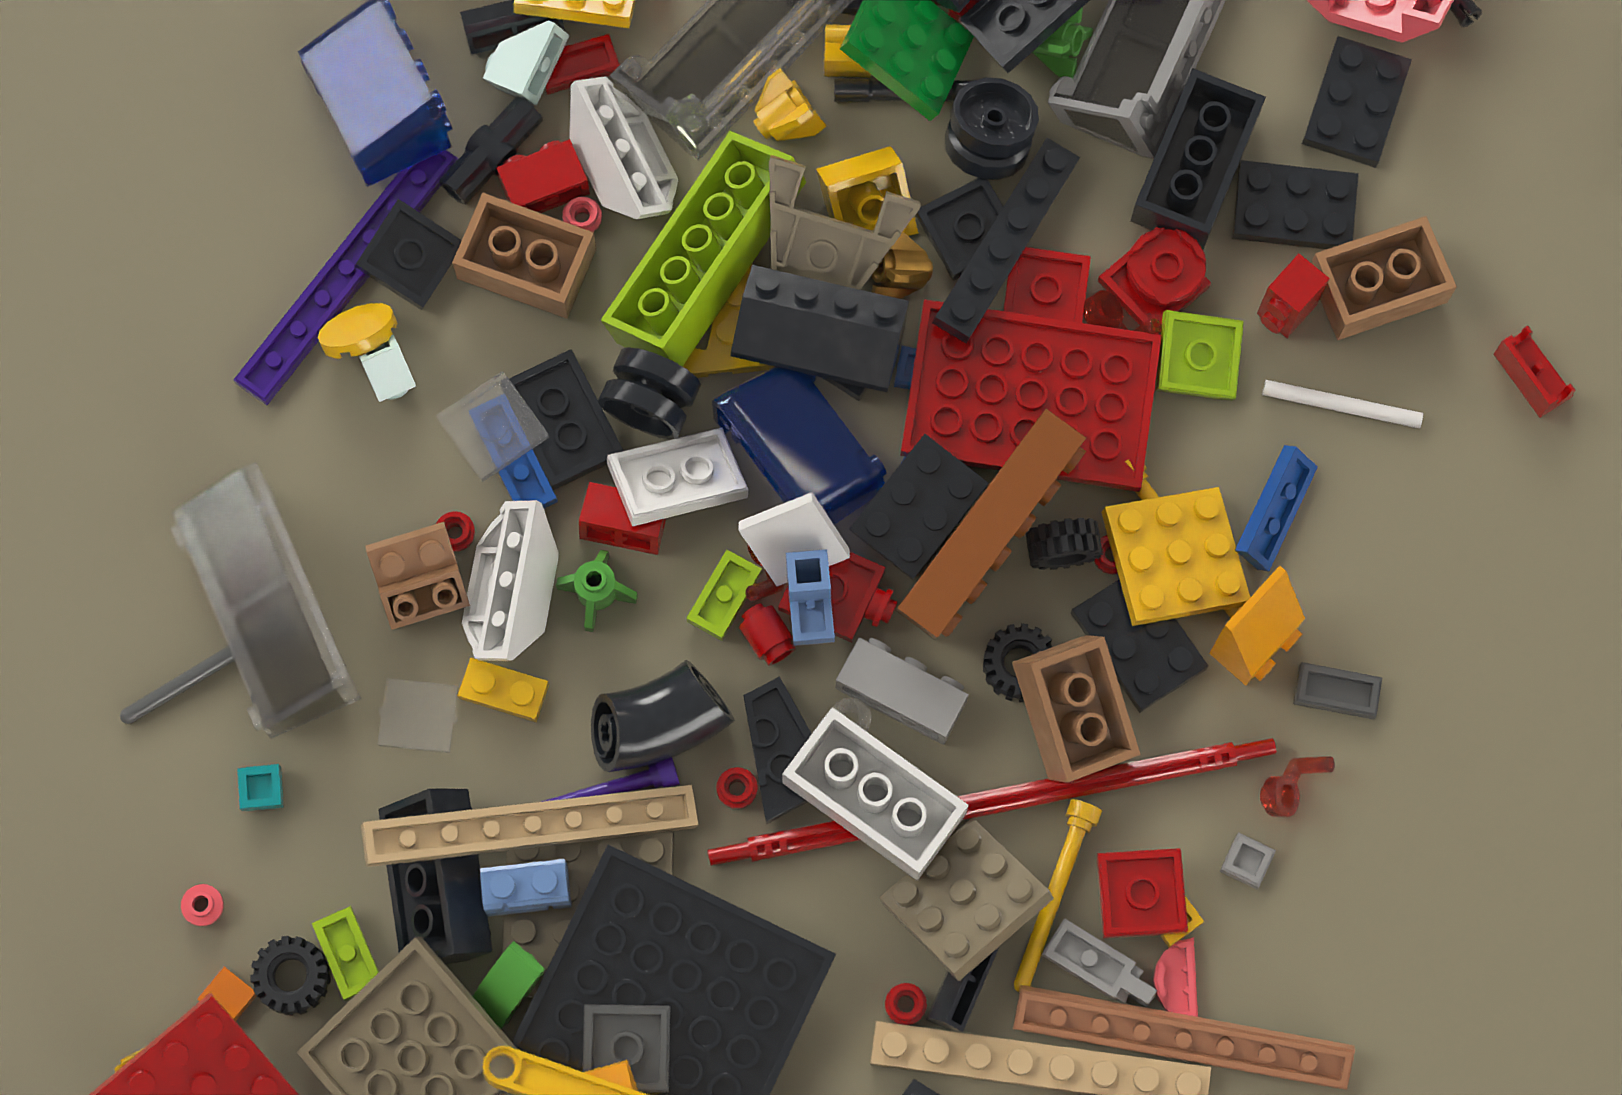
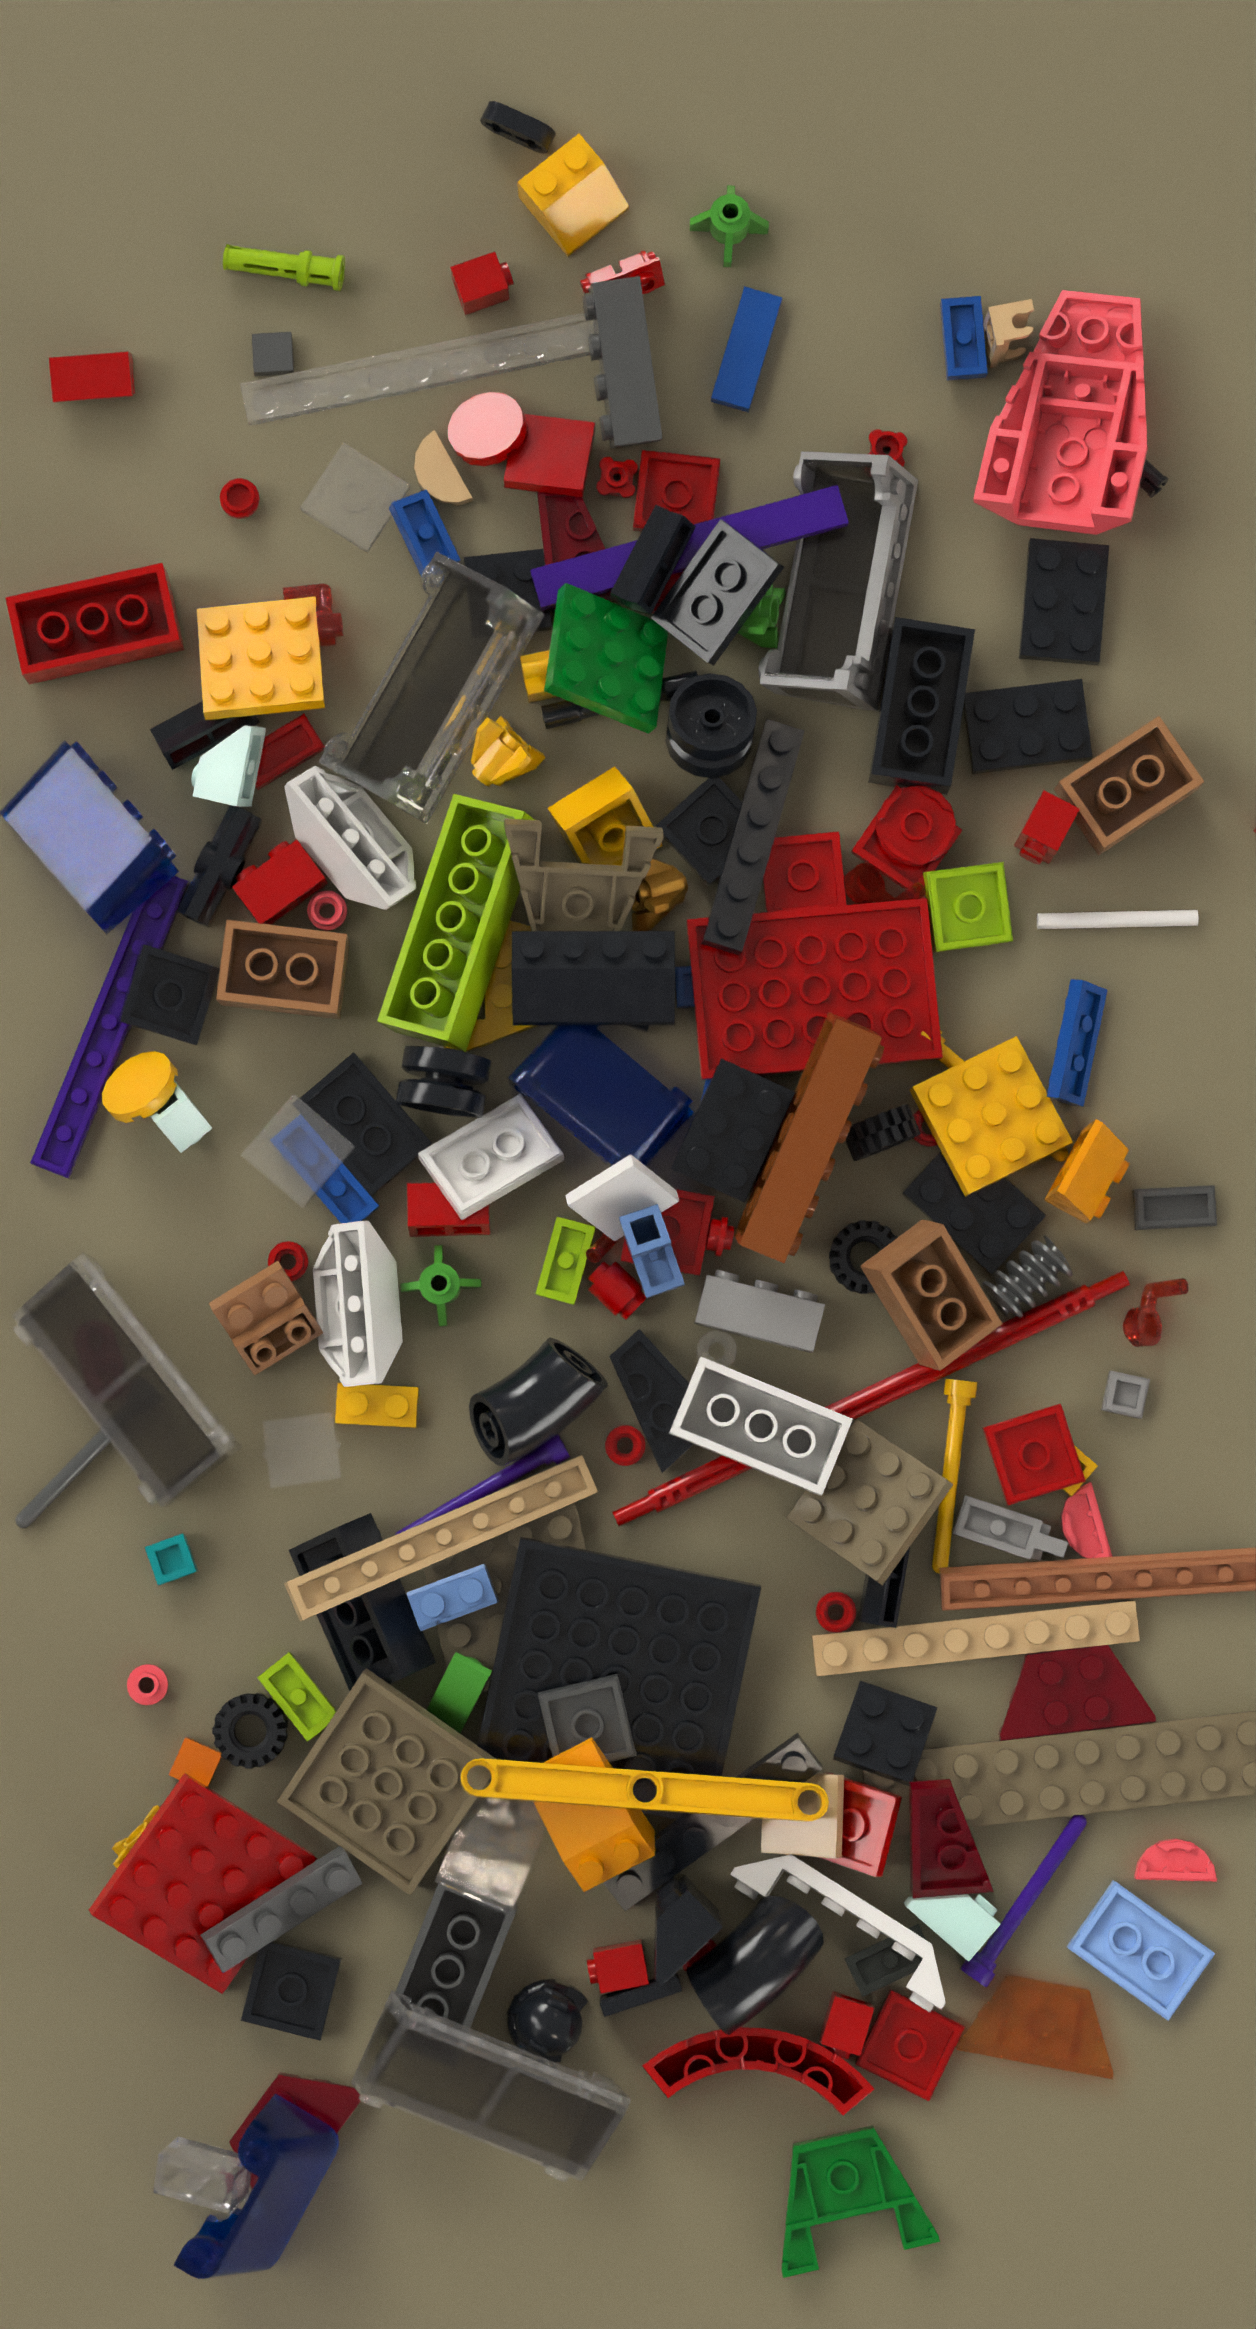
camera: 15 degrees left, 10 degrees up
none -> dark grey piece [981,1235,1073,1318]

